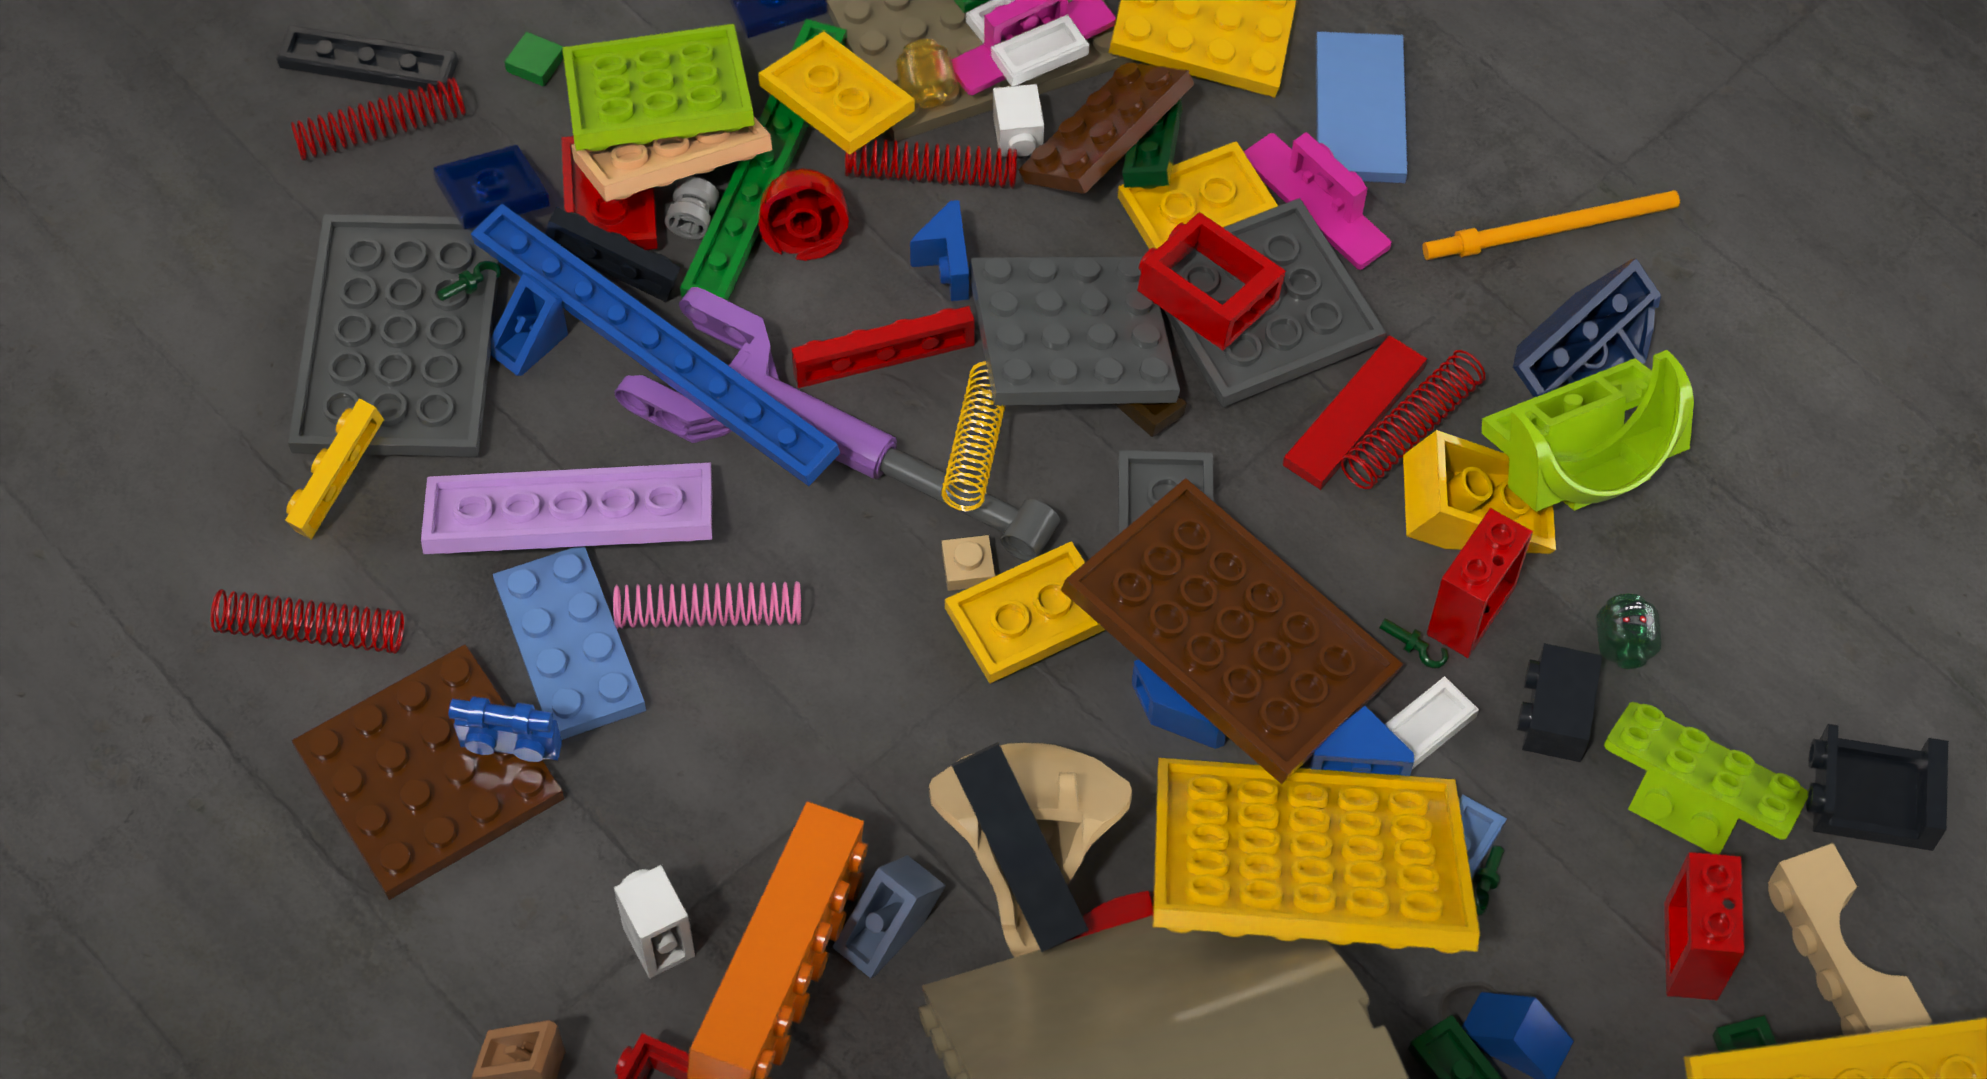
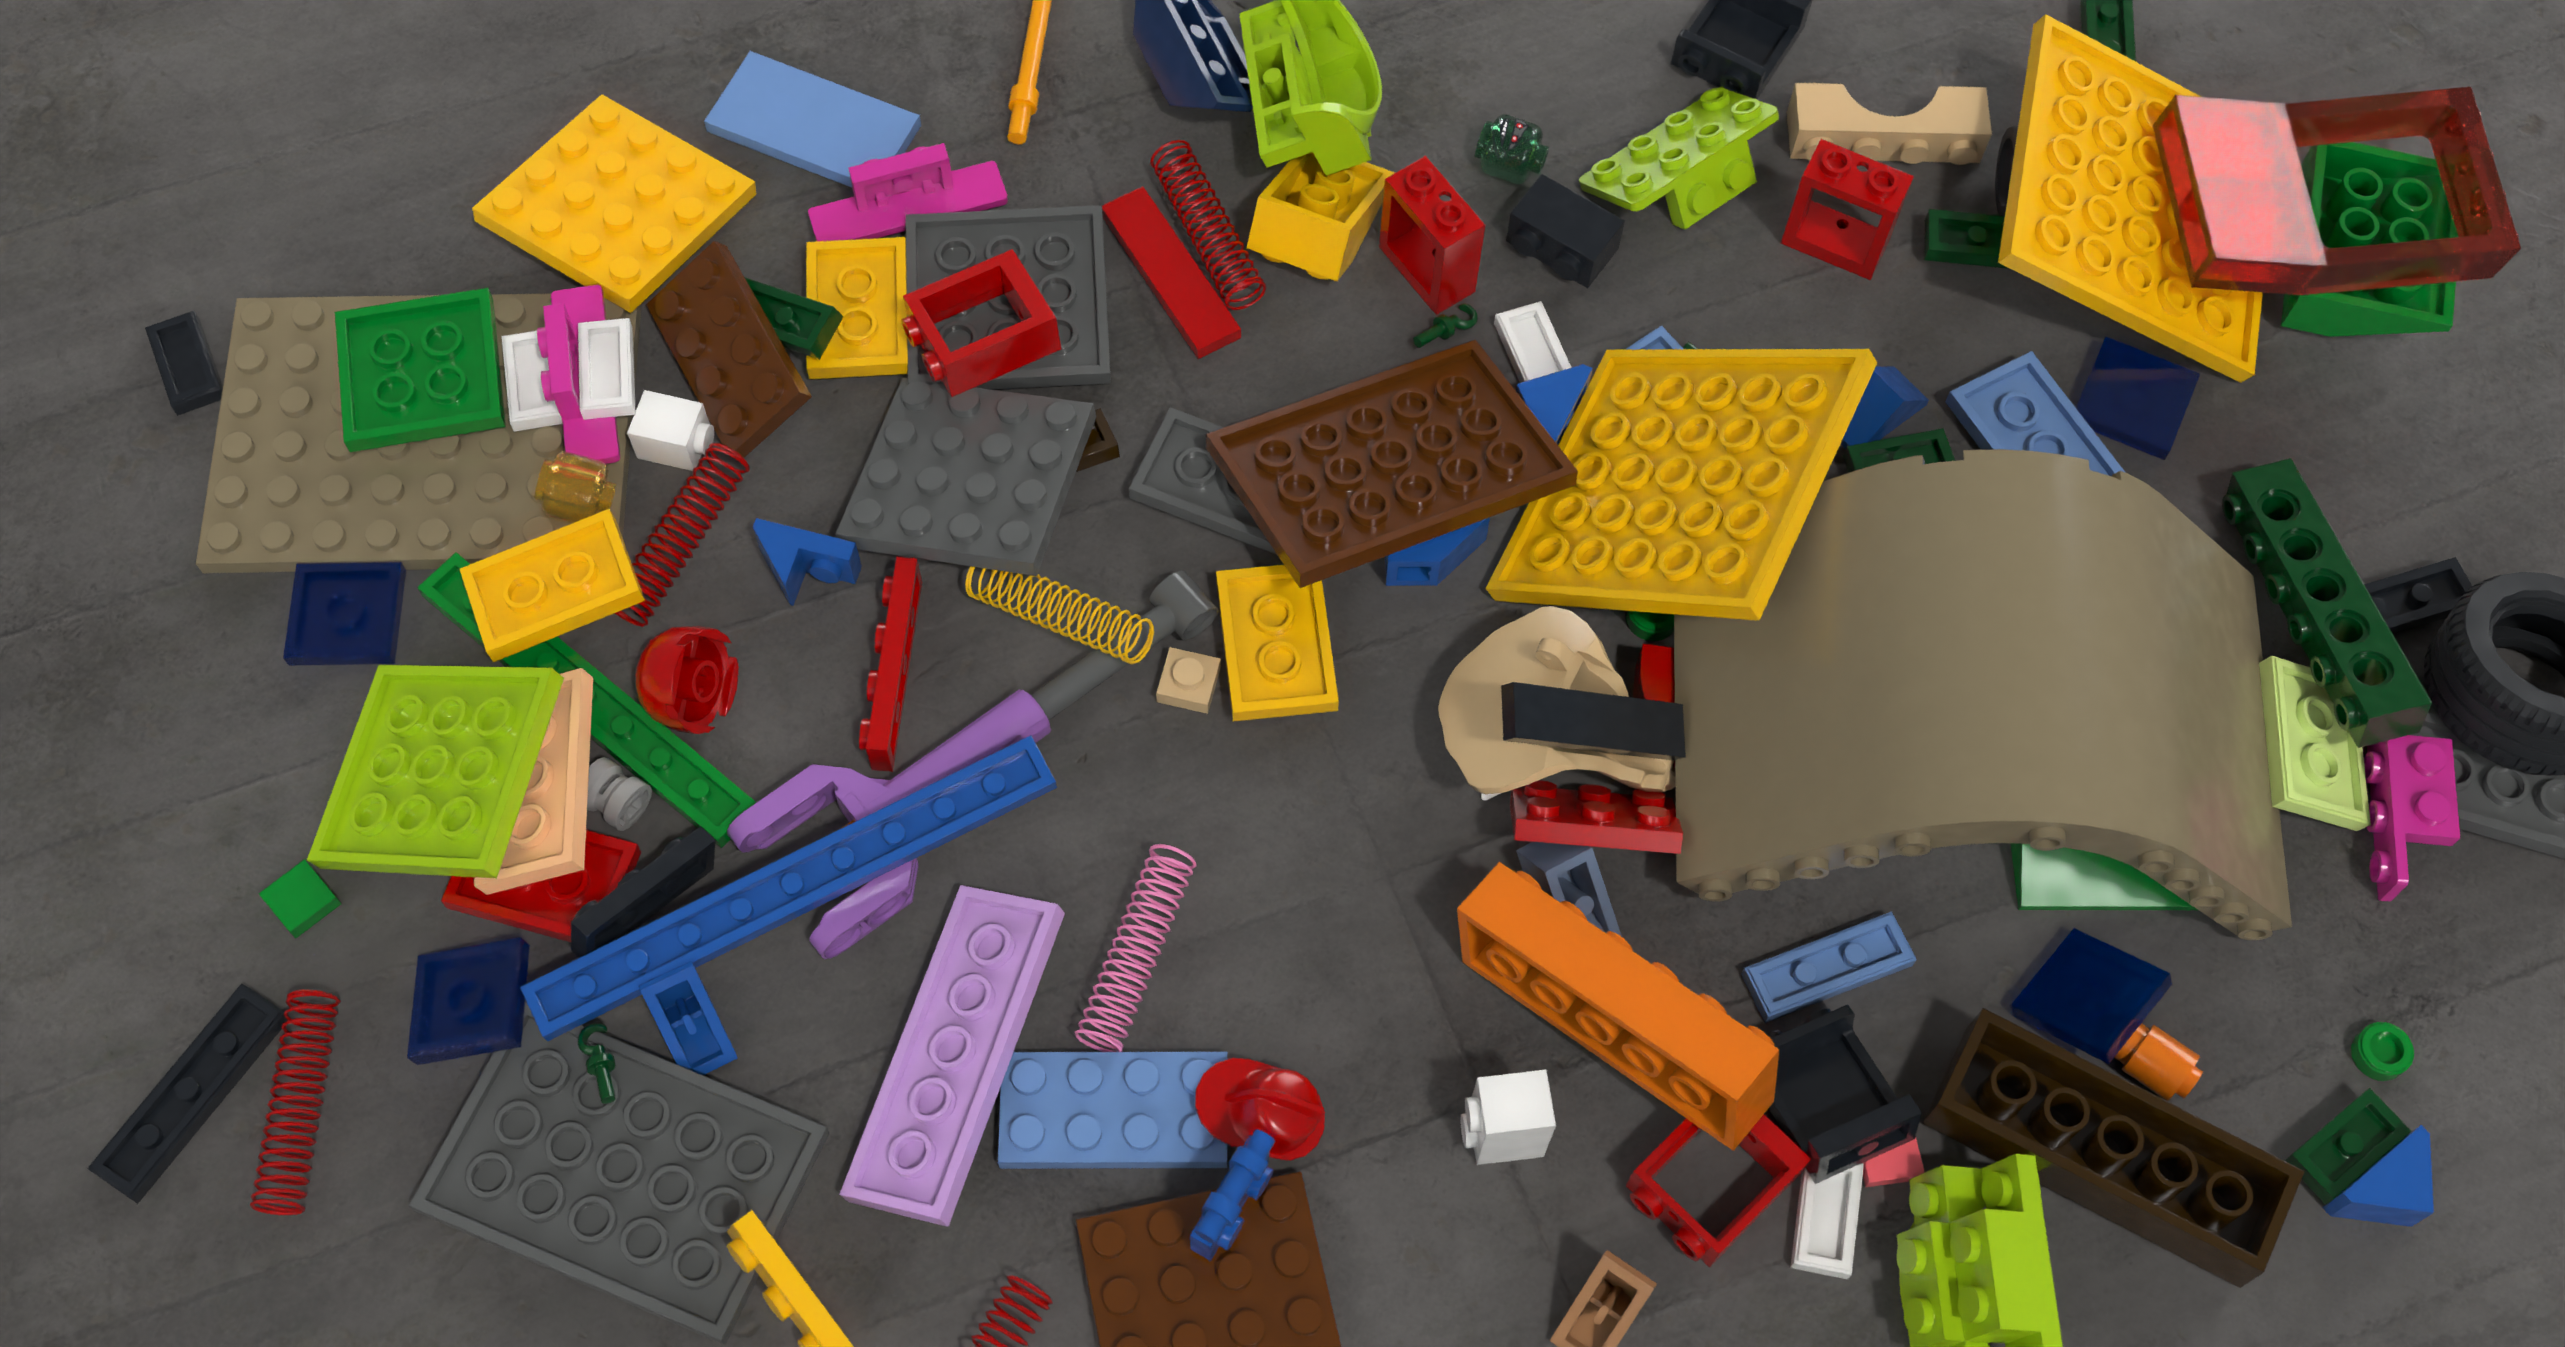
camera: 70 degrees left, 5 degrees up
none -> red piece [1195,1058,1325,1161]
none -> red plate [1510,780,1683,854]

